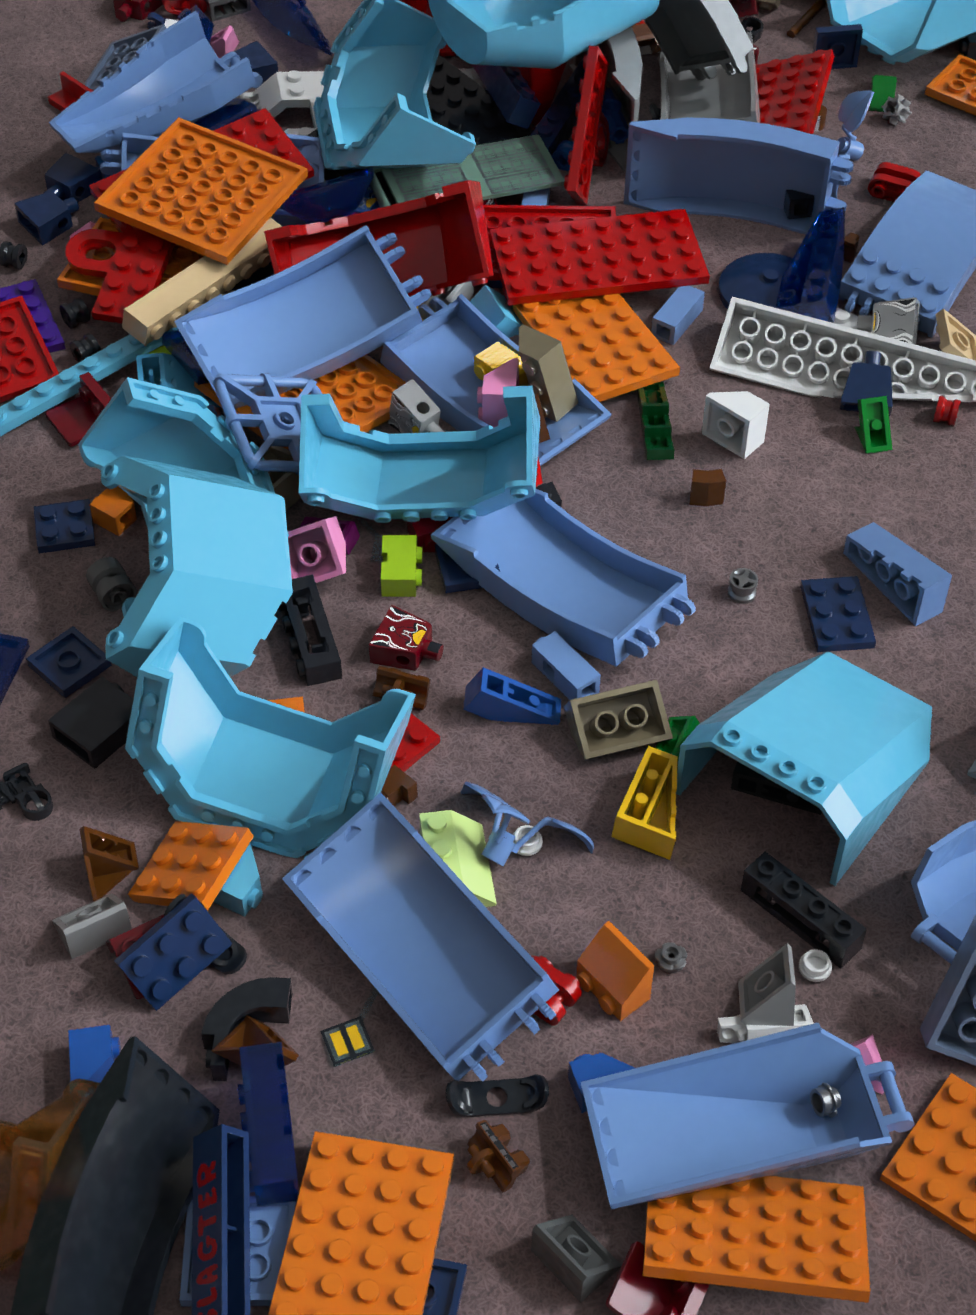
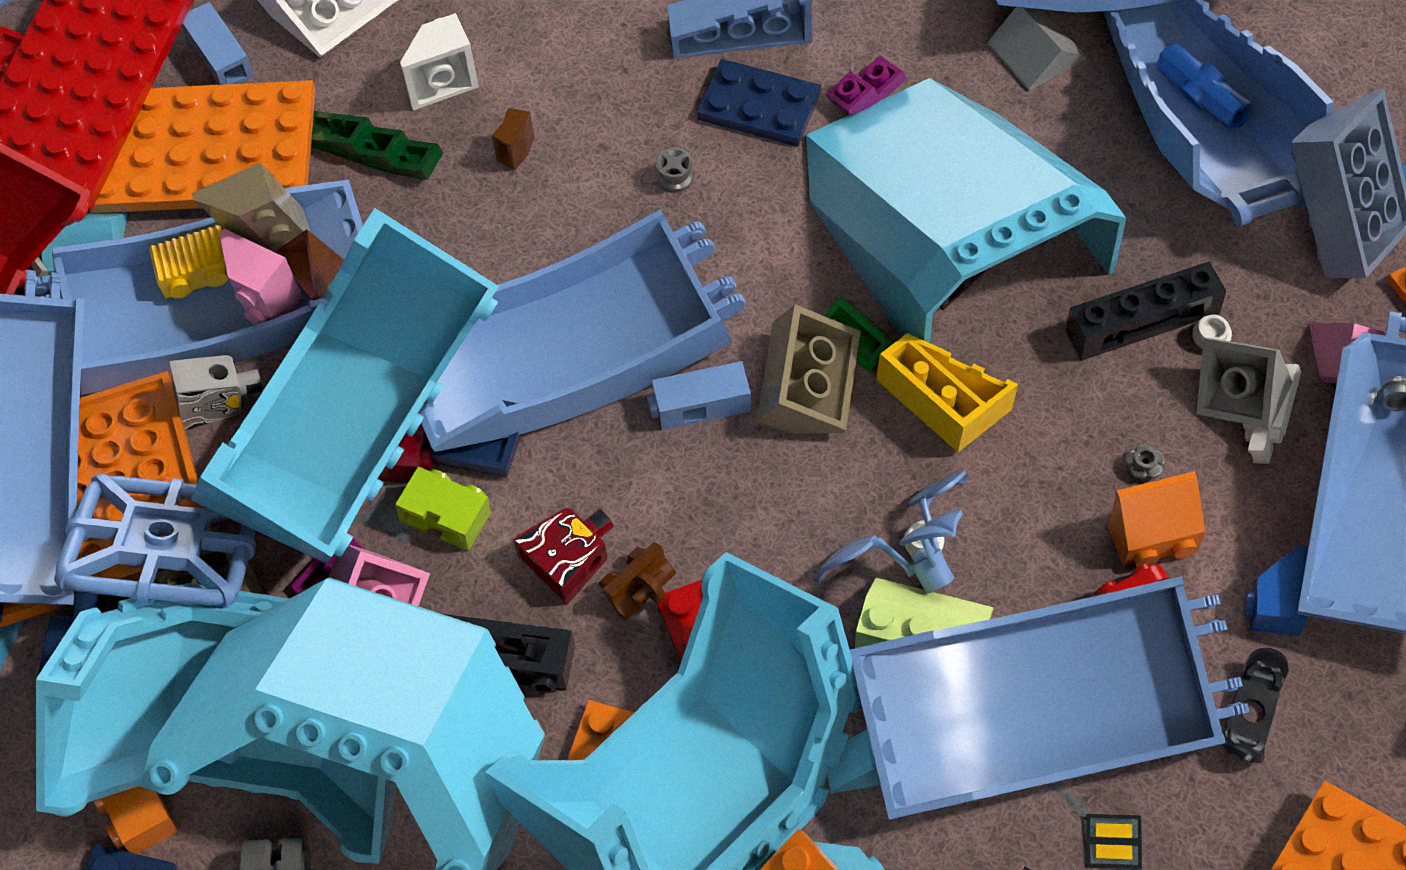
camera: 60 degrees left, 10 degrees up
blue slope [463,667,562,725] -> none
reddish brown hips [467,1120,530,1192] -> none
none -> magenta slope [826,55,907,115]

